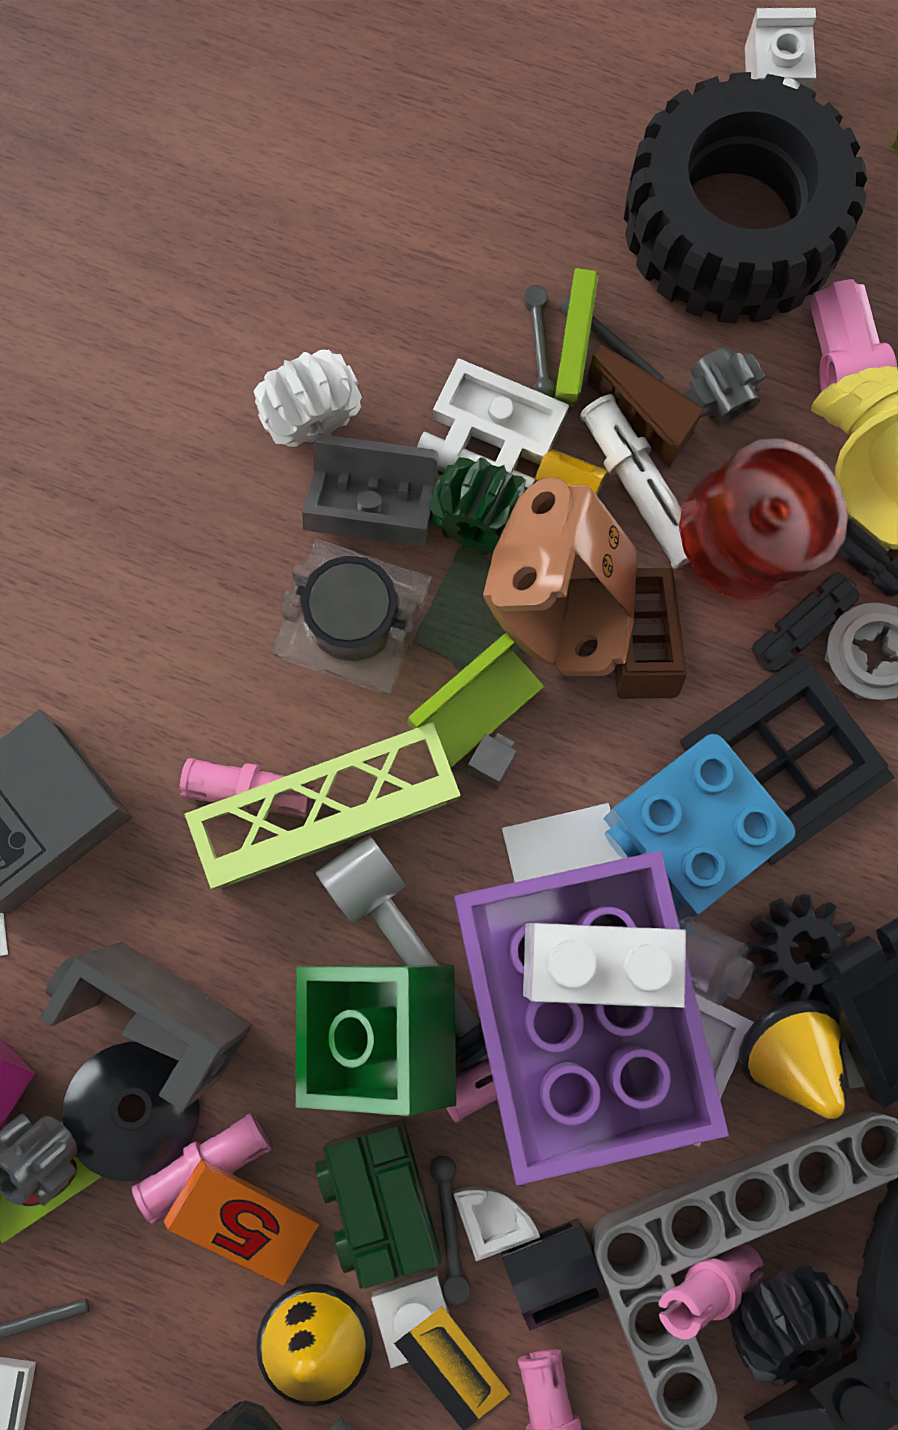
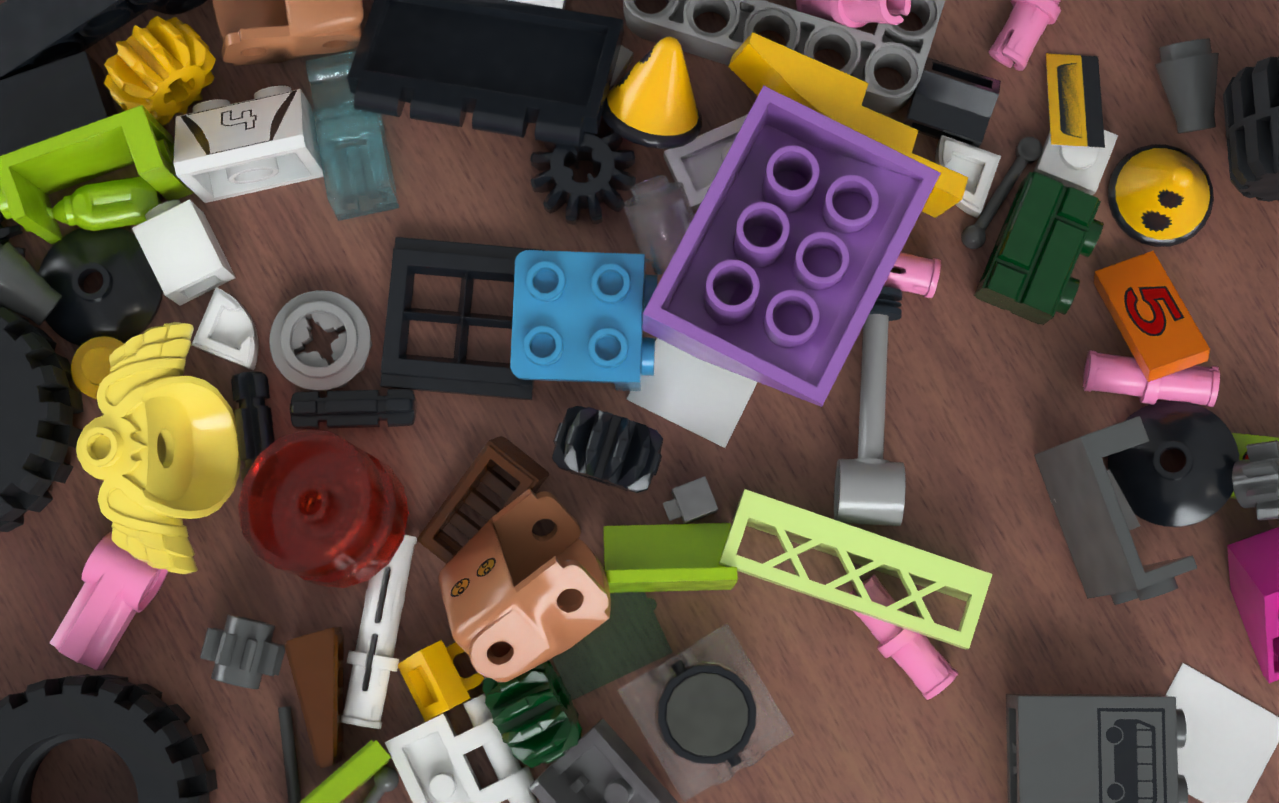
camera: 140 degrees left, 5 degrees up
green brick [296,965,456,1116] -> none
white brick [523,923,686,1007] -> none
none -> black gear [552,406,663,493]
none -> yellow slope [728,32,969,218]

